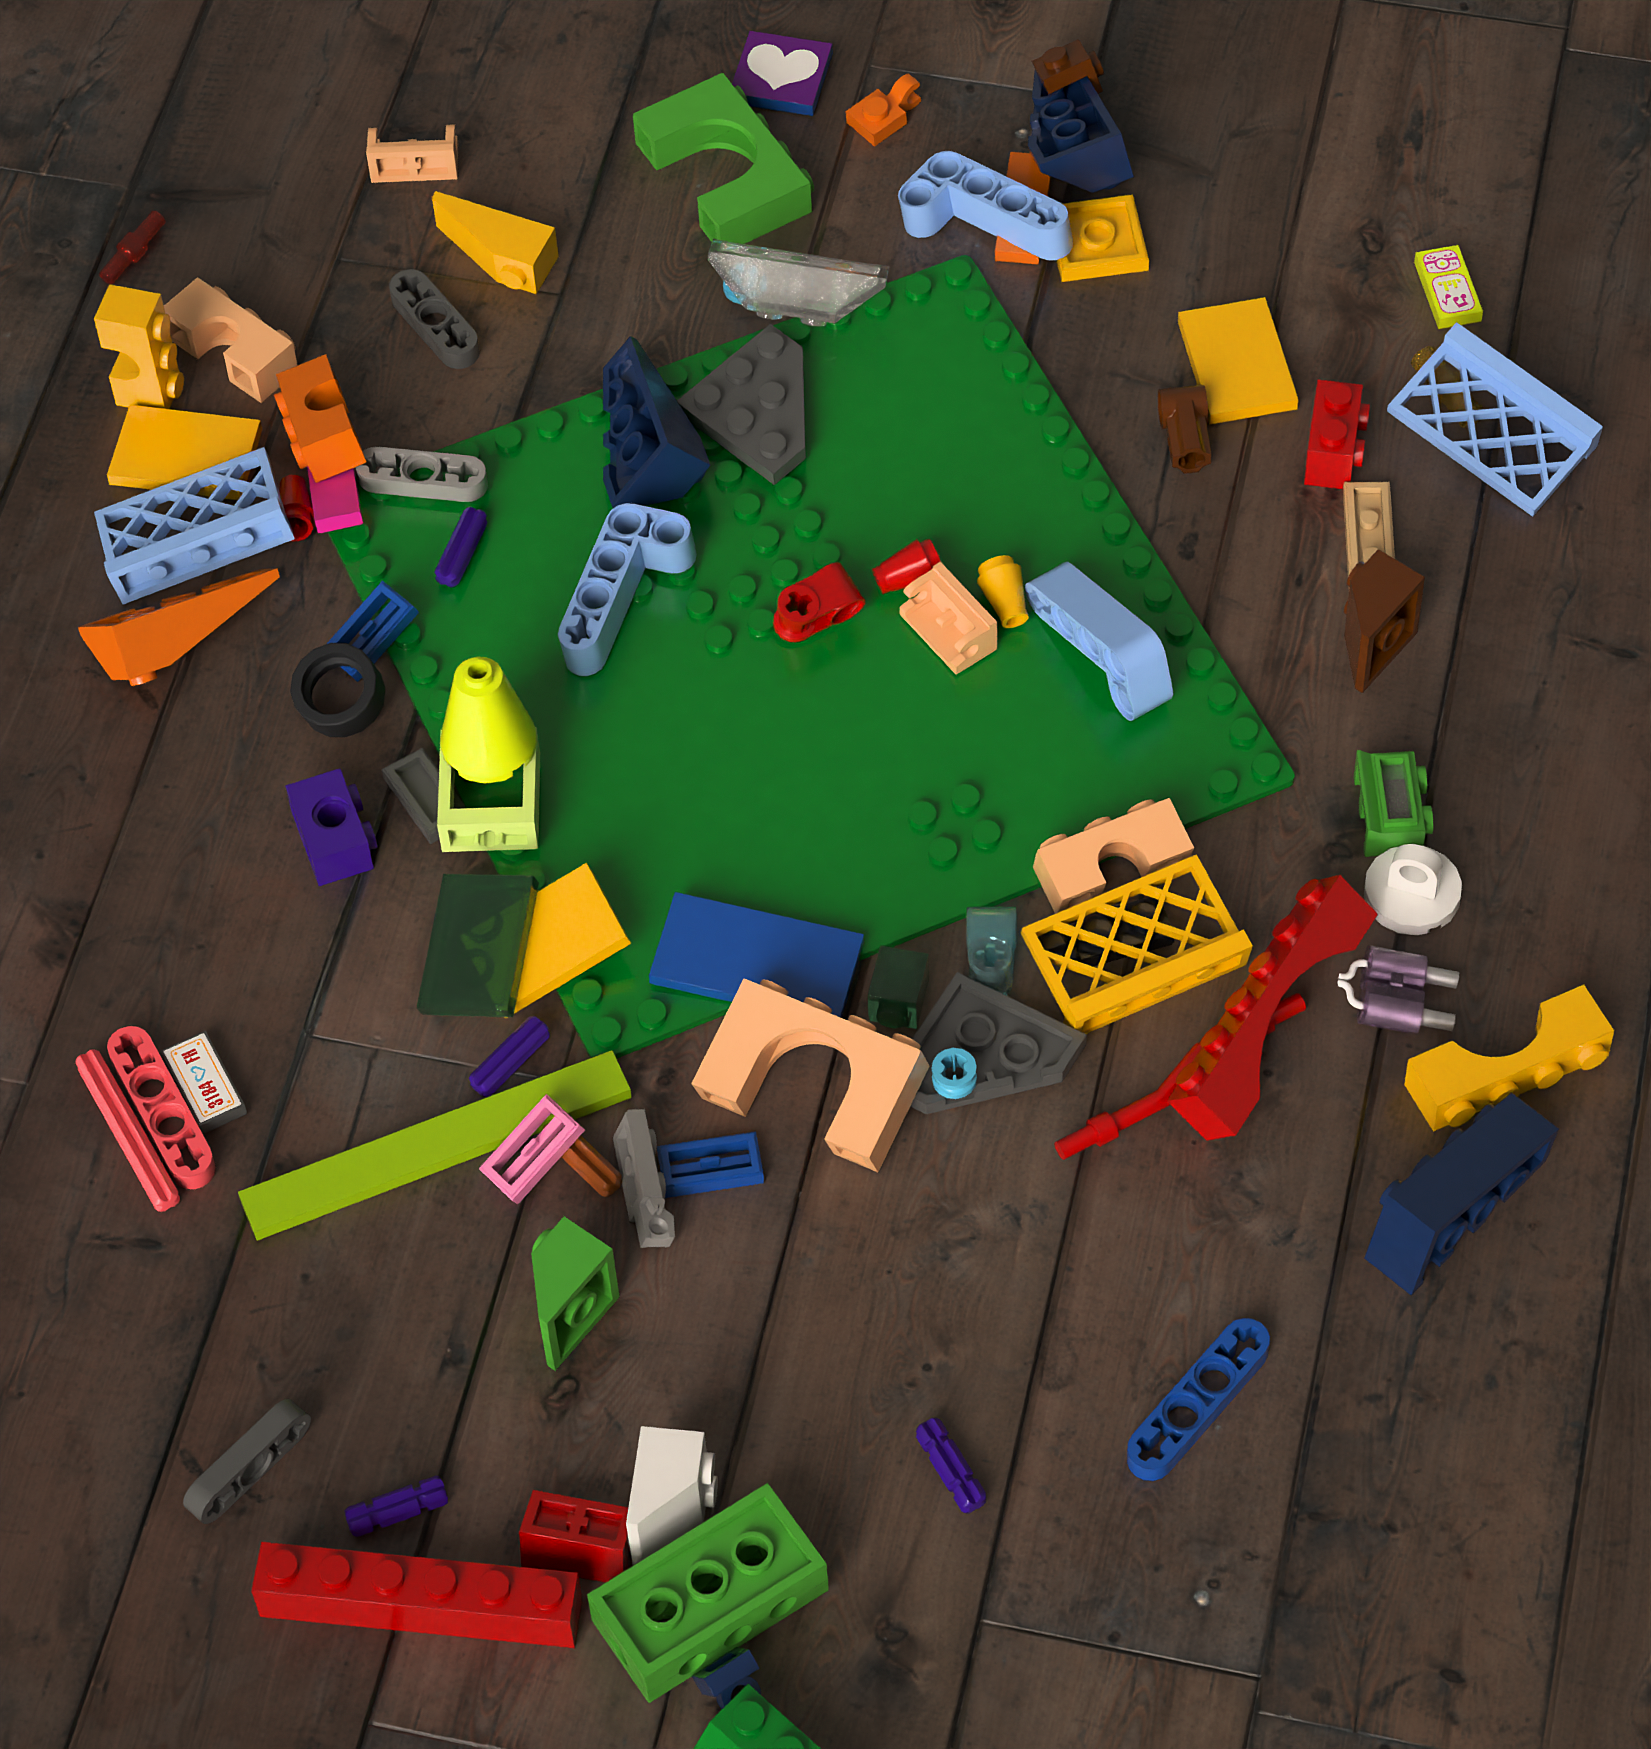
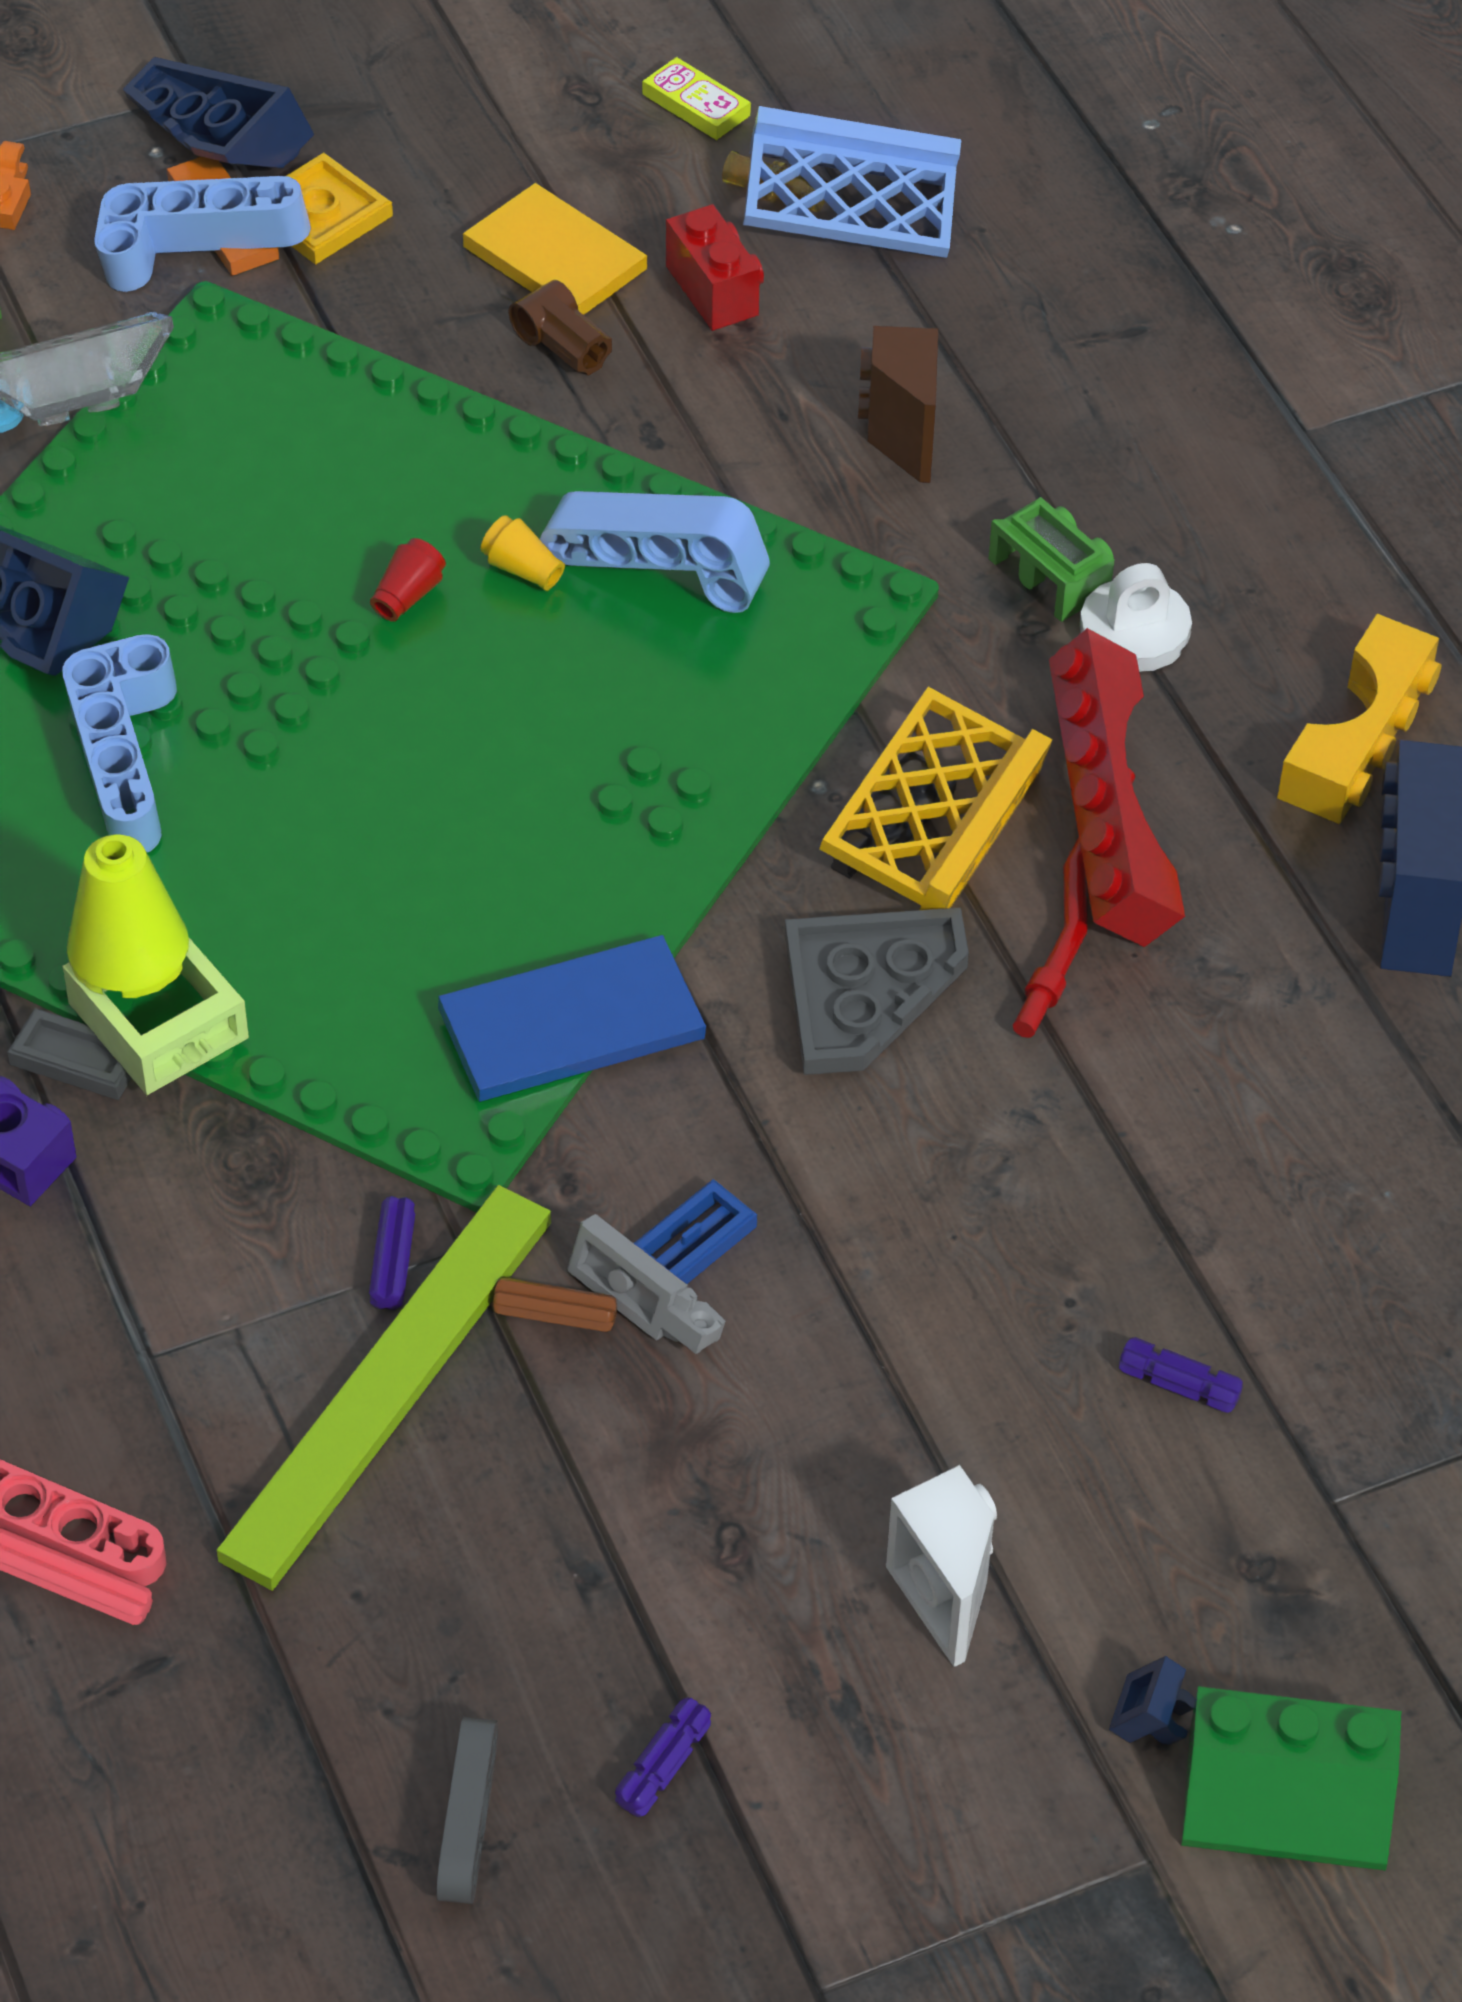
camera: 40 degrees left, 5 degrees down
white tile [160,1031,247,1134] -> none
red brick [251,1542,583,1648] -> none
clear green tile [416,874,539,1017] -> none
yellow tile [462,863,631,1019] -> none
bright pink tile [479,1094,585,1204] -> none
red hinge [519,1490,630,1582] -> none
bright green slope [531,1216,620,1371] -> none
bright green brick [587,1483,829,1703] -> none
dark grey plate [677,324,806,485] -> none
light nougat arch [691,979,930,1172] -> none
red piece [773,562,866,642] -> none
clear green brick [868,945,929,1029] -> none
light nougat hinge [900,562,997,675] -> none
medium azure bush [932,1048,977,1099] -> none
clear light blue piece [966,907,1017,996] -> none
reddish brown bracket [1032,39,1104,94] -> none
light nougat arch [1033,798,1194,914] -> none
blue beam [1127,1318,1270,1481] -> none
clear purple piece [1338,945,1459,1034] -> none
tan tile [1343,482,1395,588] -> none

